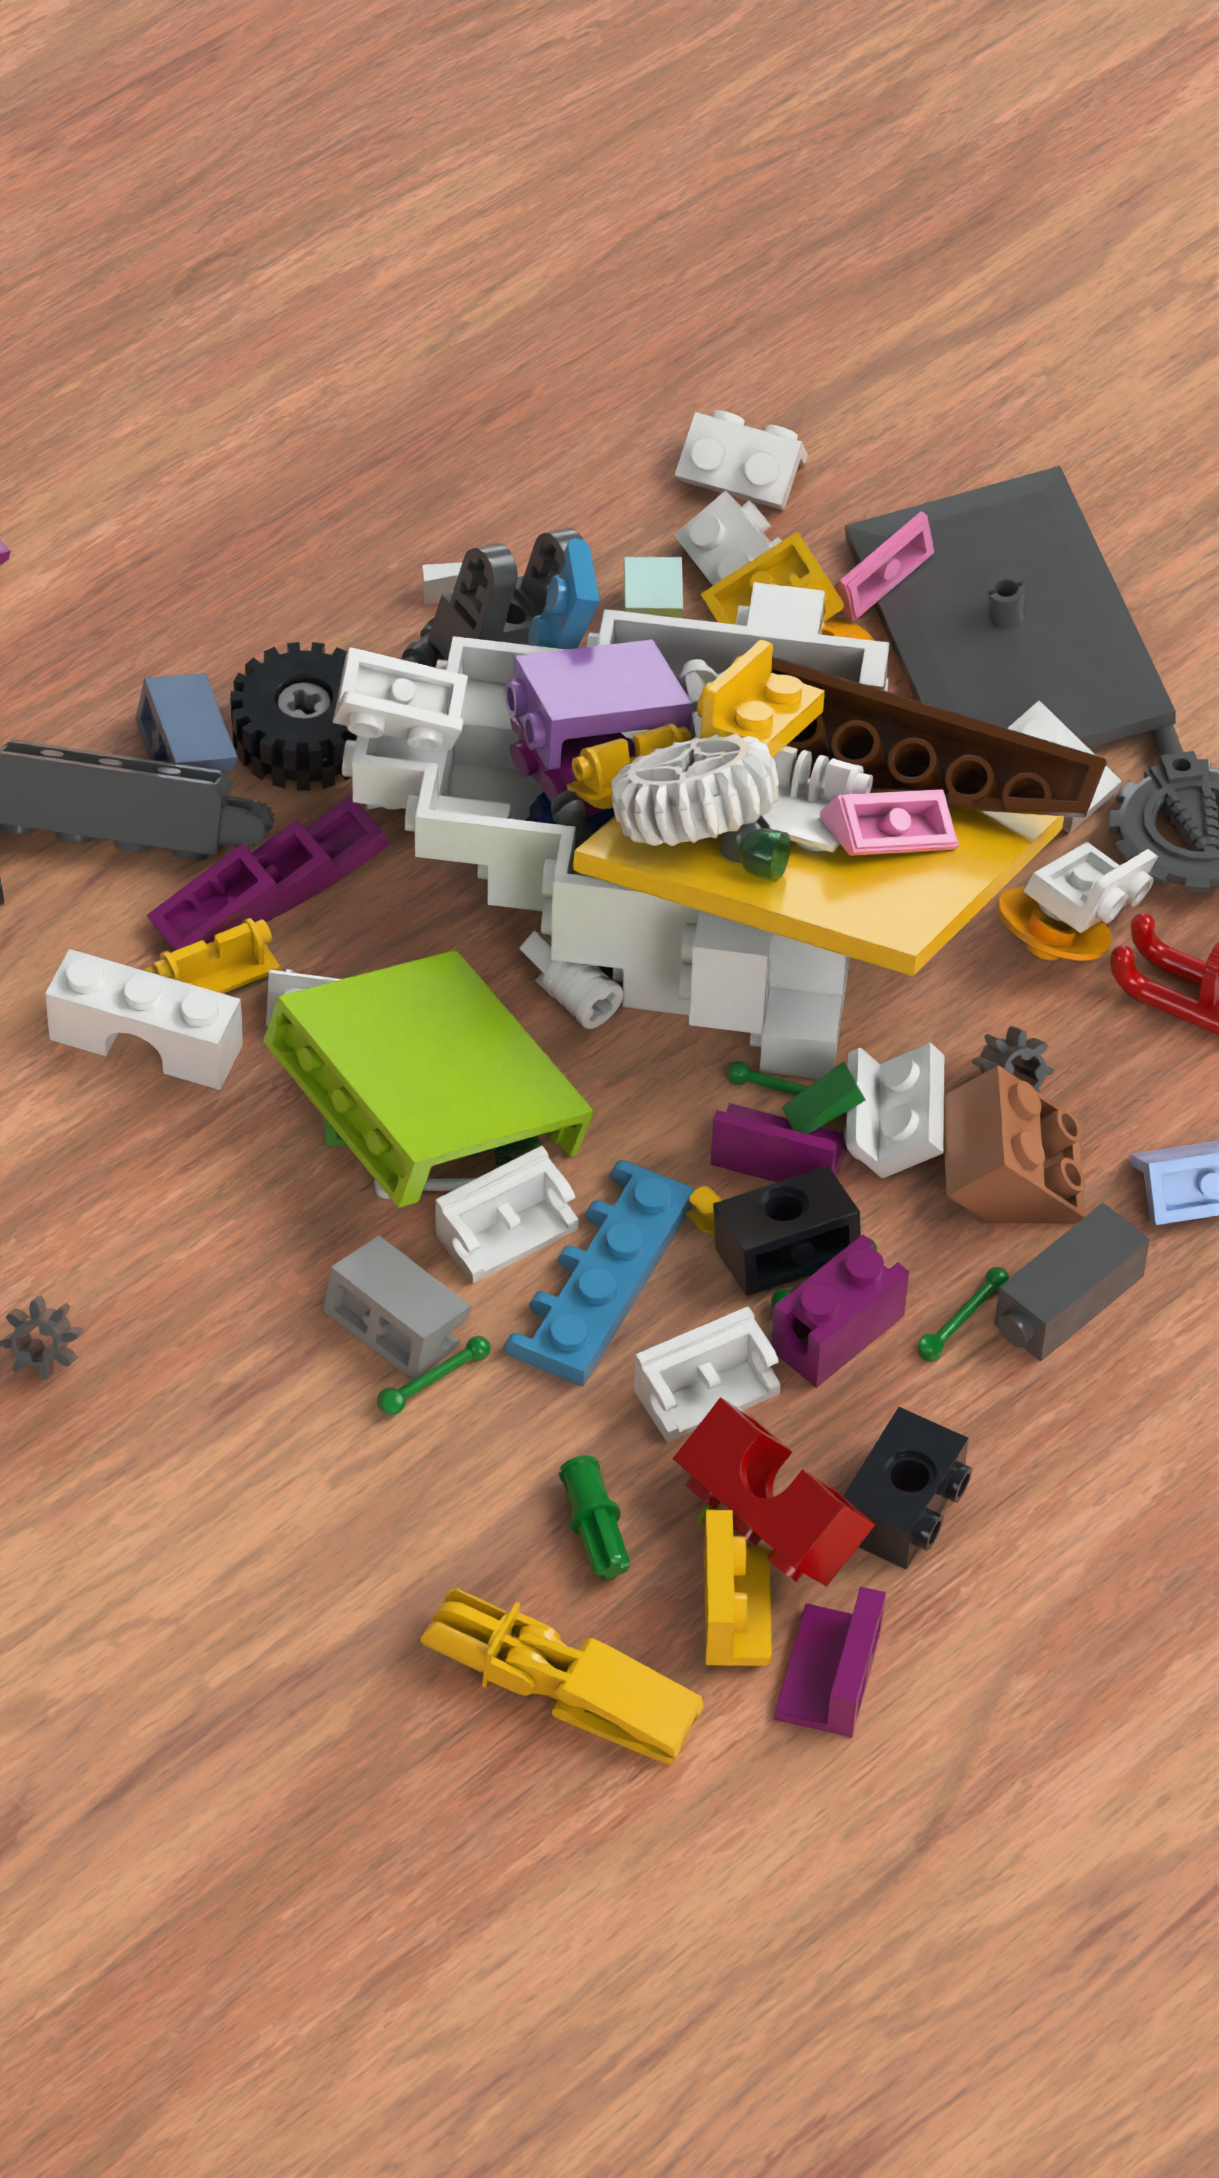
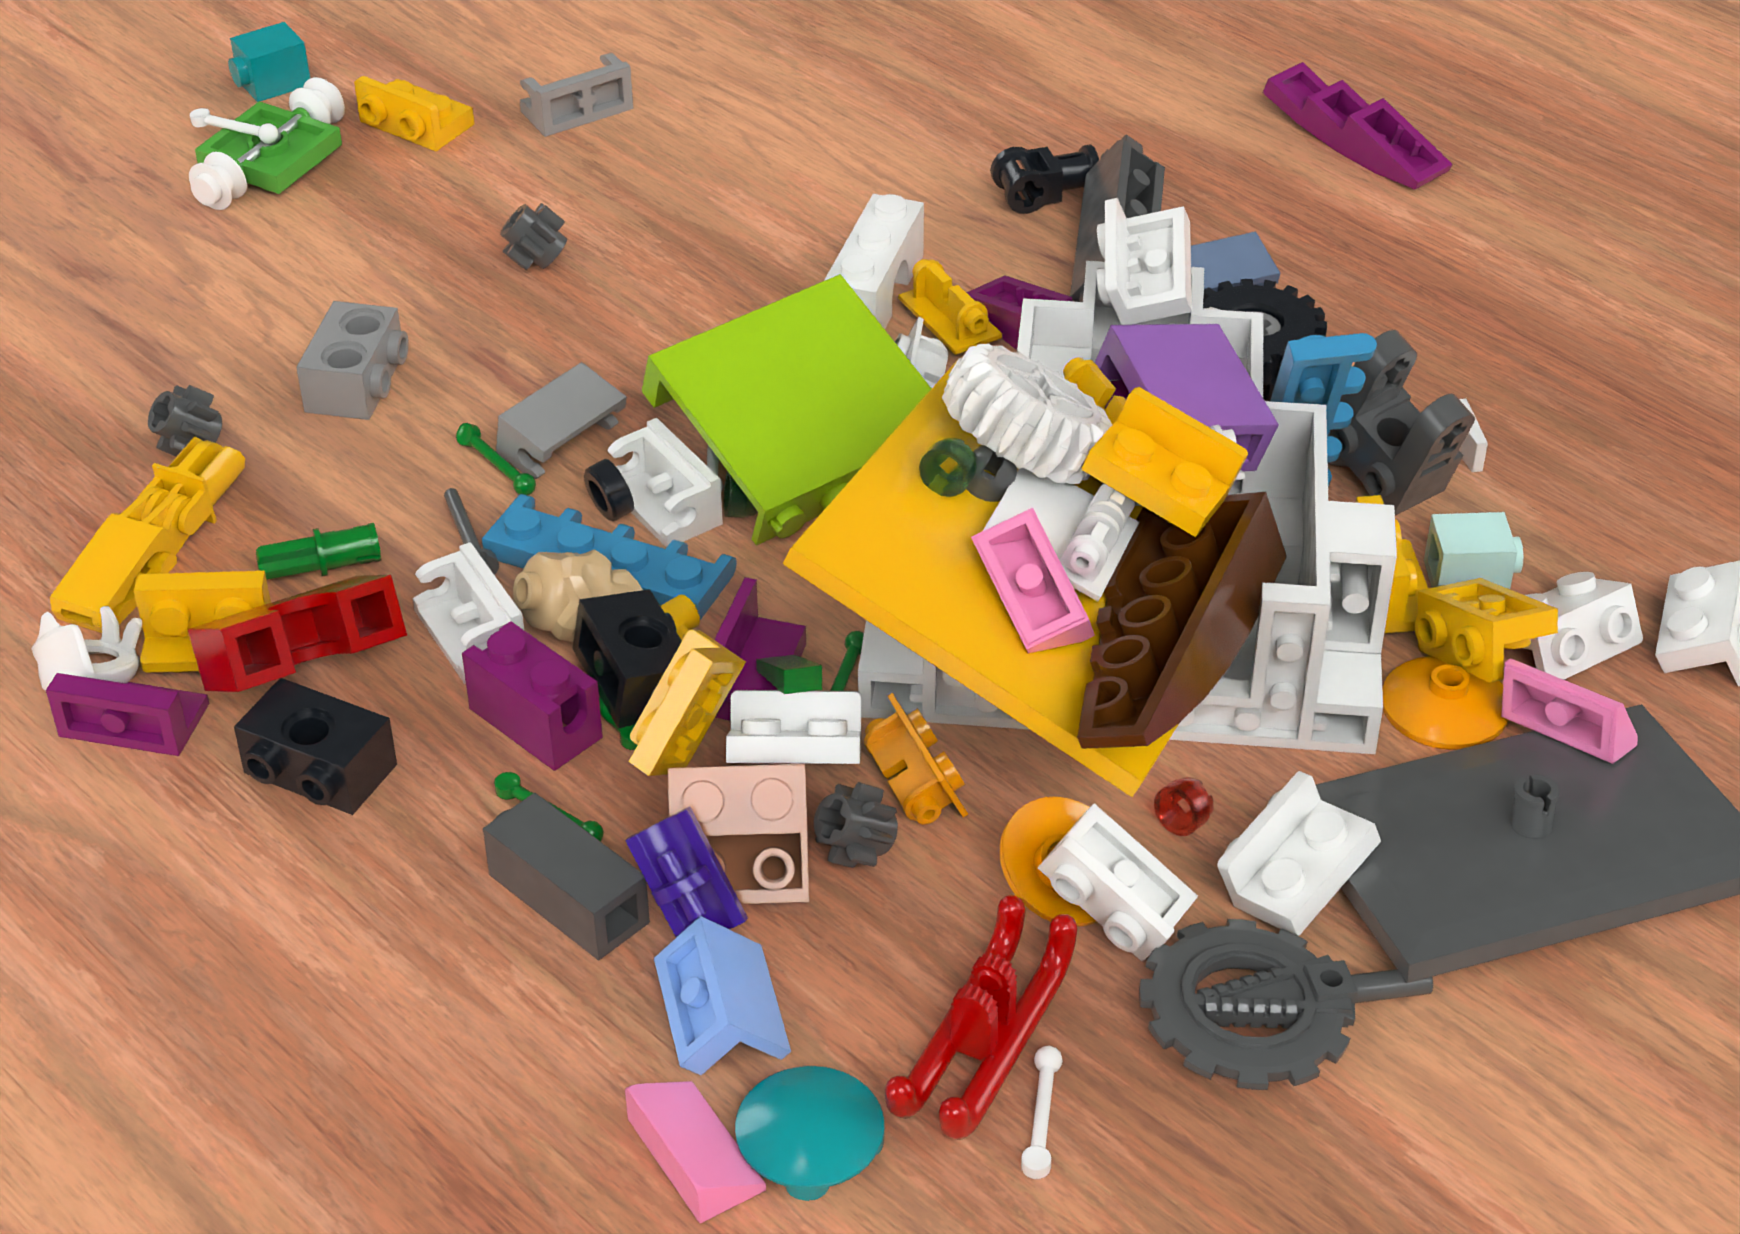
camera: 90 degrees right, 10 degrees down
none -> white piece [31,606,142,691]
none -> dark grey gear [148,385,222,457]
none -> light grey brick [296,301,408,420]
none -> dark grey piece [444,488,499,575]
none -> tan head [513,549,643,642]
none -> black tile [584,459,634,521]
none -> dark purple hips [625,806,748,937]
none -> yellow bracket [628,630,746,776]
none -> light orange hinge [864,693,968,825]

